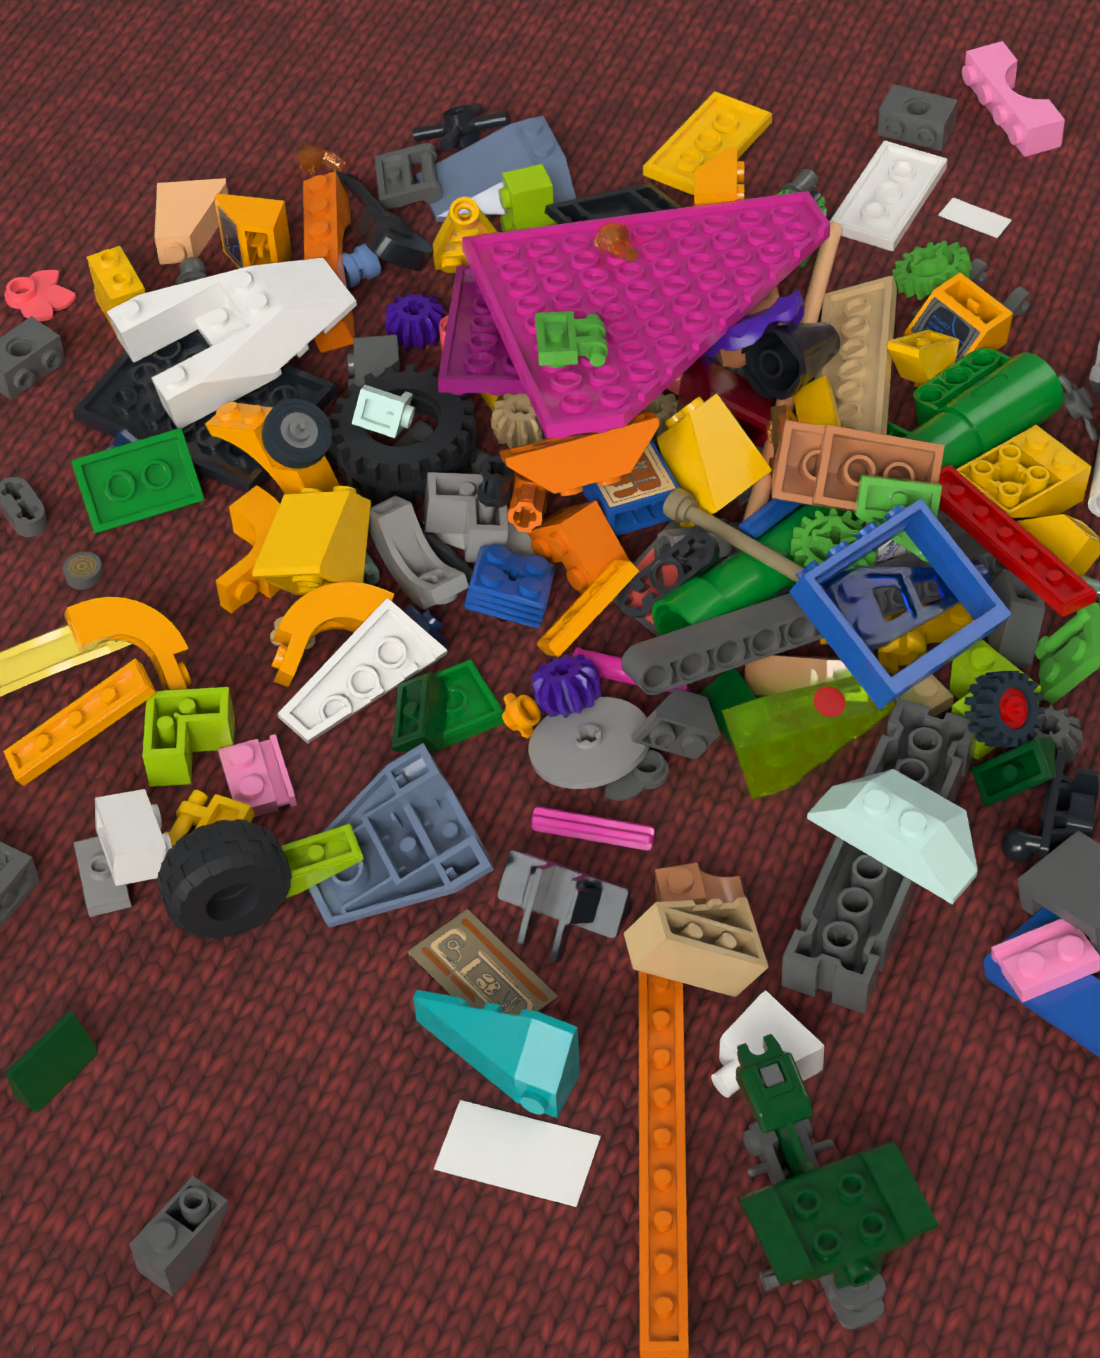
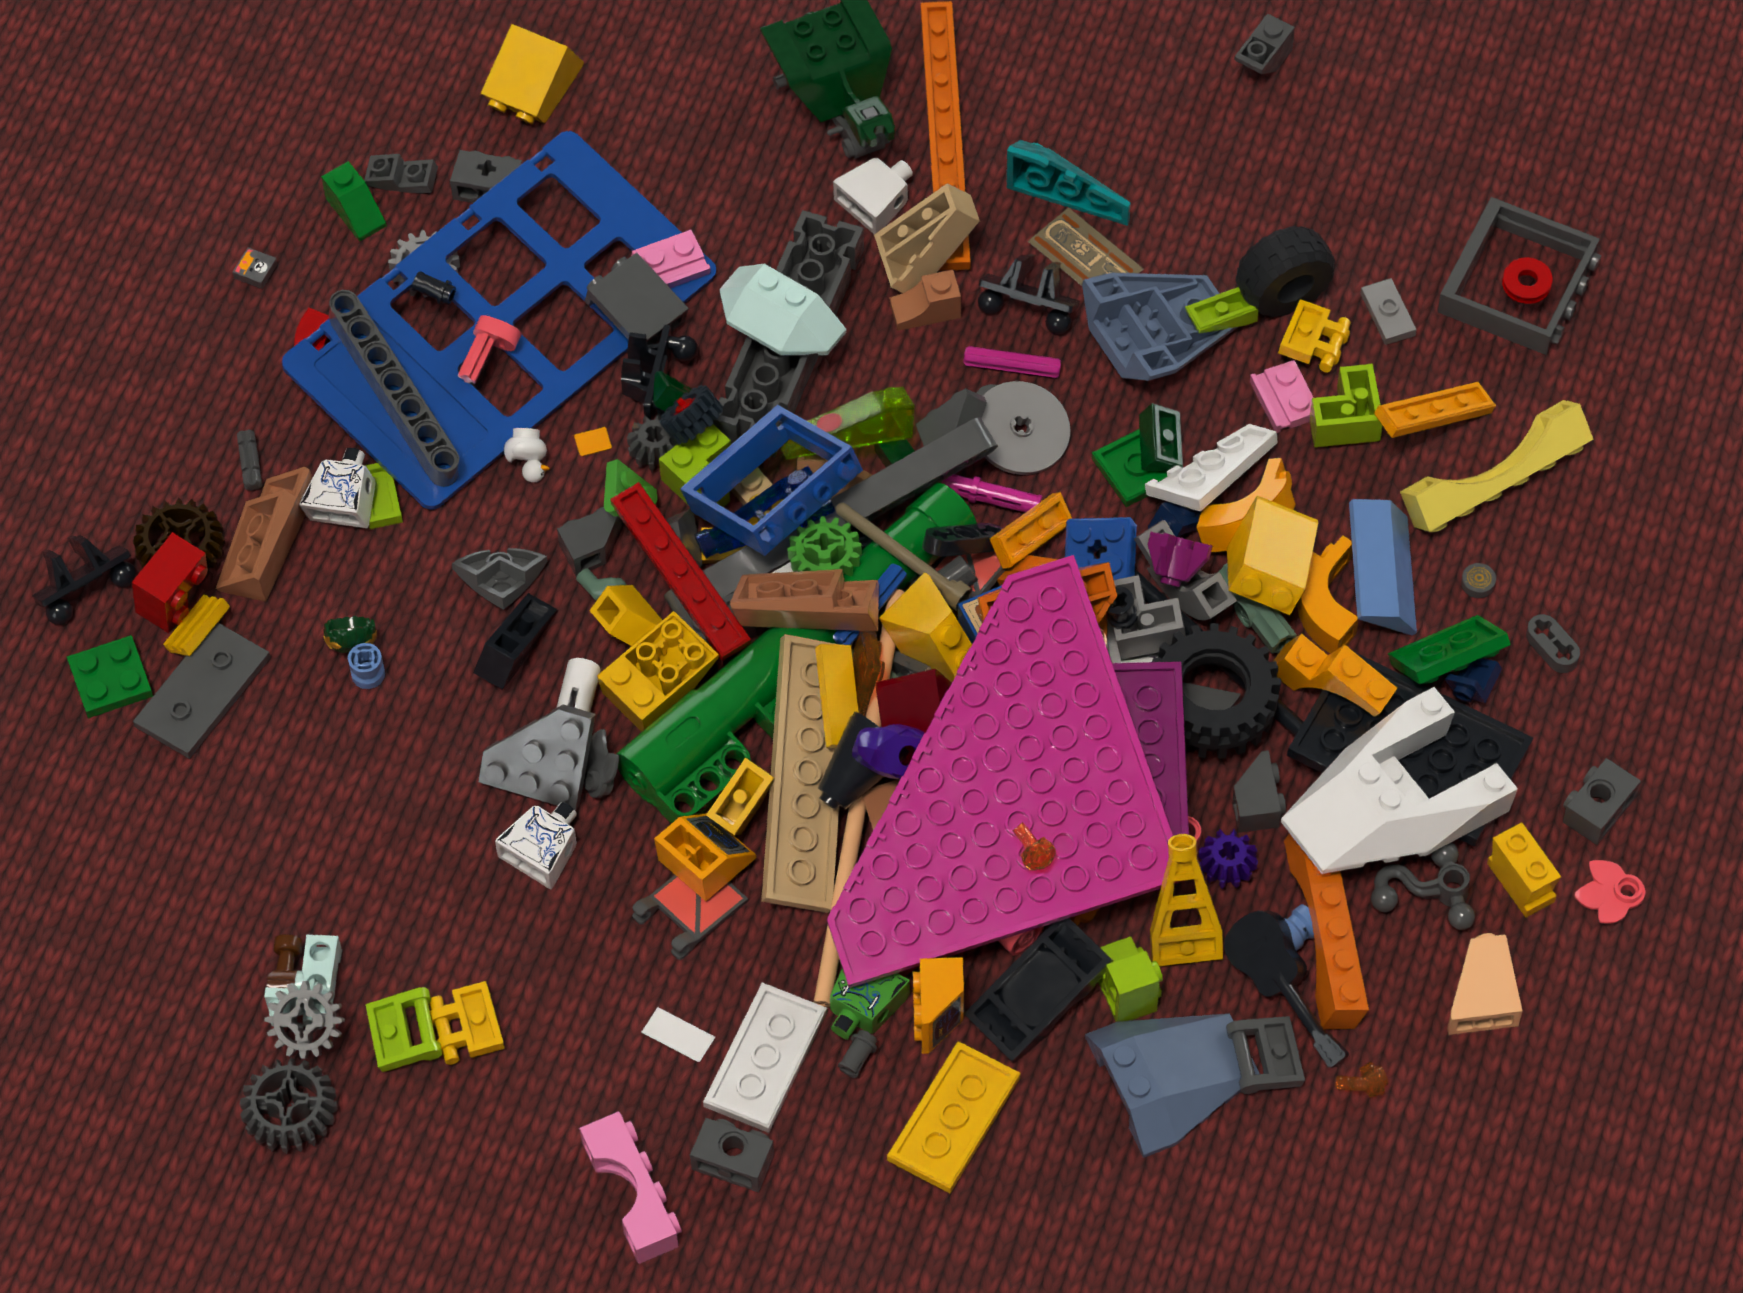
camera: 175 degrees right, 10 degrees up
dark green slope [6,1012,98,1112] -> none
light orange arch [64,597,191,691] -> none
white brick [95,789,172,886] -> none
light orange slope [214,193,292,269] -> none
black wheel [262,399,332,469] -> none
light aqua bracket [352,385,415,438] -> none
black bar [413,103,511,151] -> none
white sticker [434,1100,601,1207] -> none
light orange plate [502,693,541,738] -> none
dark purple gear [532,654,602,718] -> none
bright green plate [535,311,608,368] -> none
bright green wing [854,474,942,562] -> none
bright green gear [892,241,972,300] -> none
none -> magenta brick [1147,532,1213,587]
none -> medium blue slope [1349,499,1417,636]

